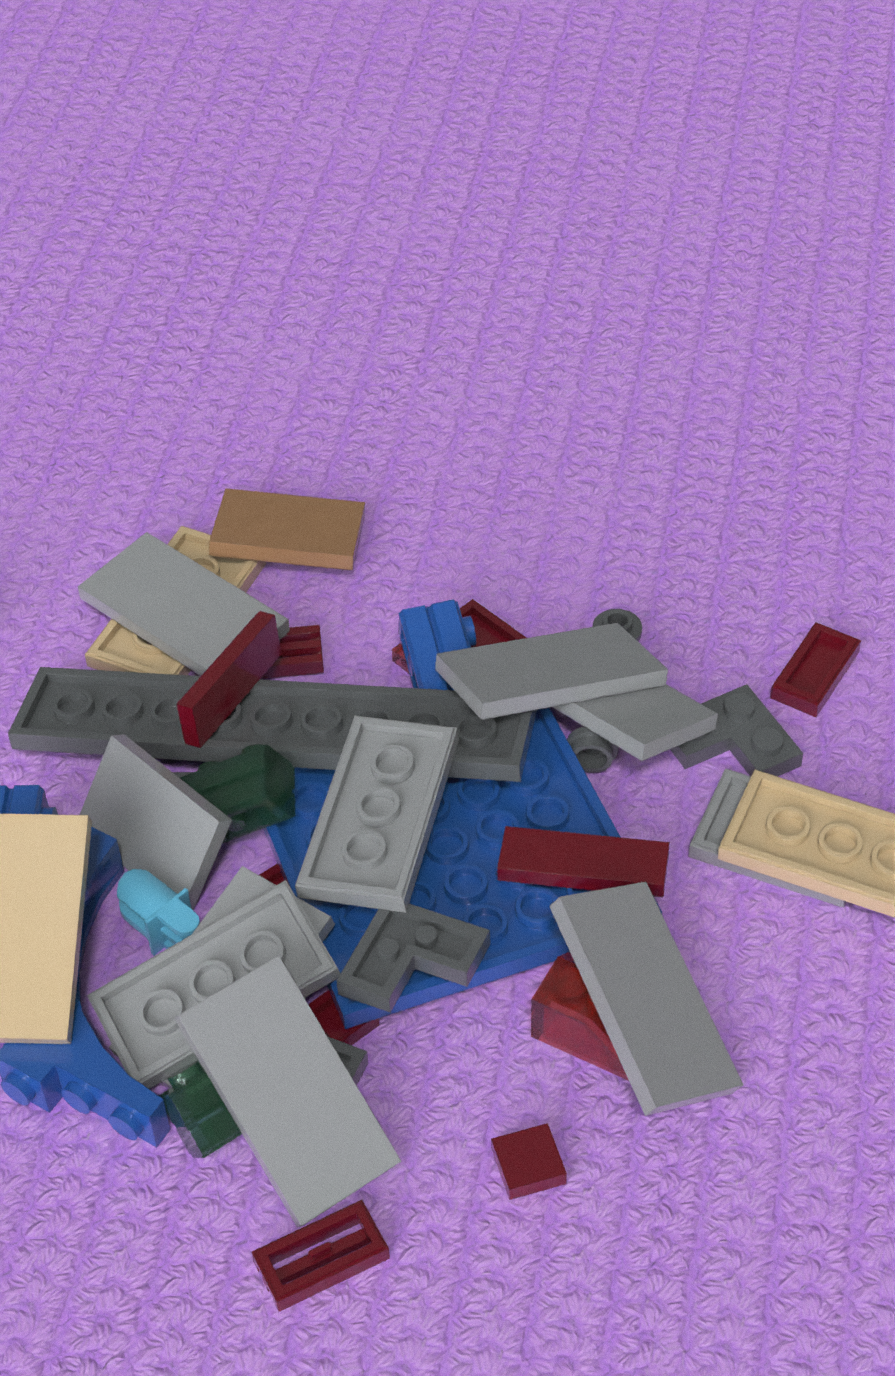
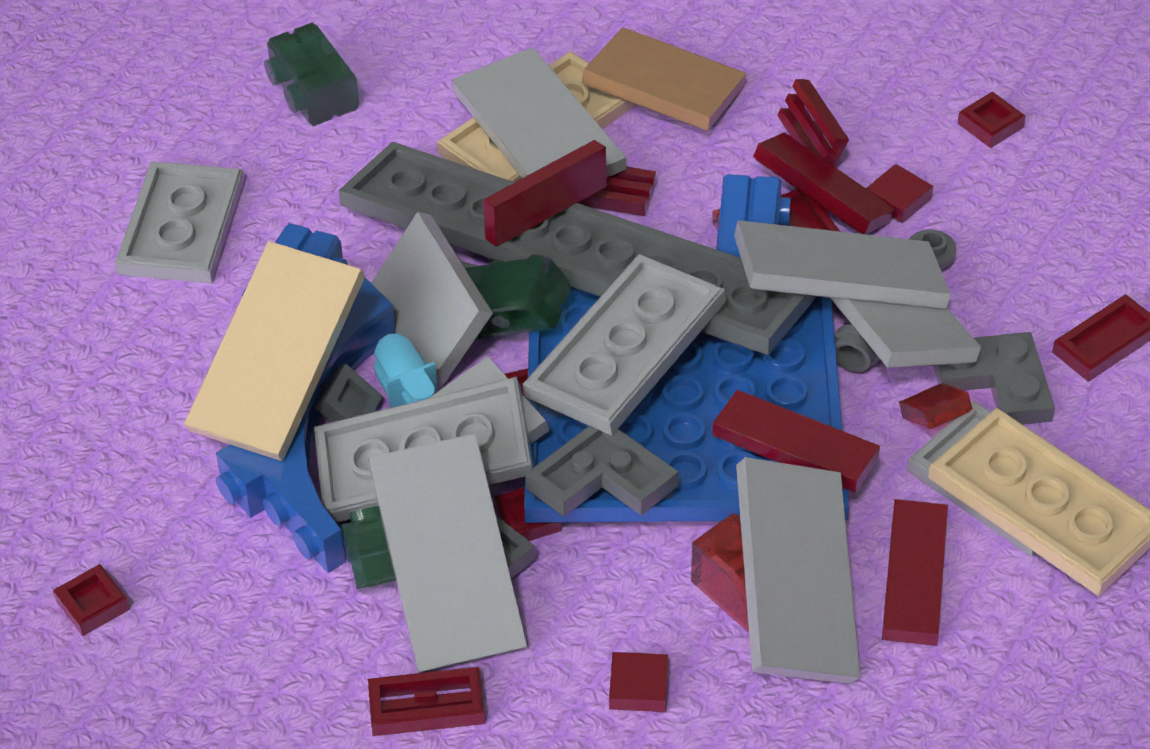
camera: 20 degrees right, 0 degrees up
none -> dark grey plate [314,364,382,422]
none -> dark red tile [753,132,896,235]
none -> dark red tile [777,79,849,166]
none -> dark red tile [866,164,933,223]
none -> dark red tile [881,499,948,646]
none -> clear red tile [899,383,973,429]
none -> dark red tile [958,91,1026,148]

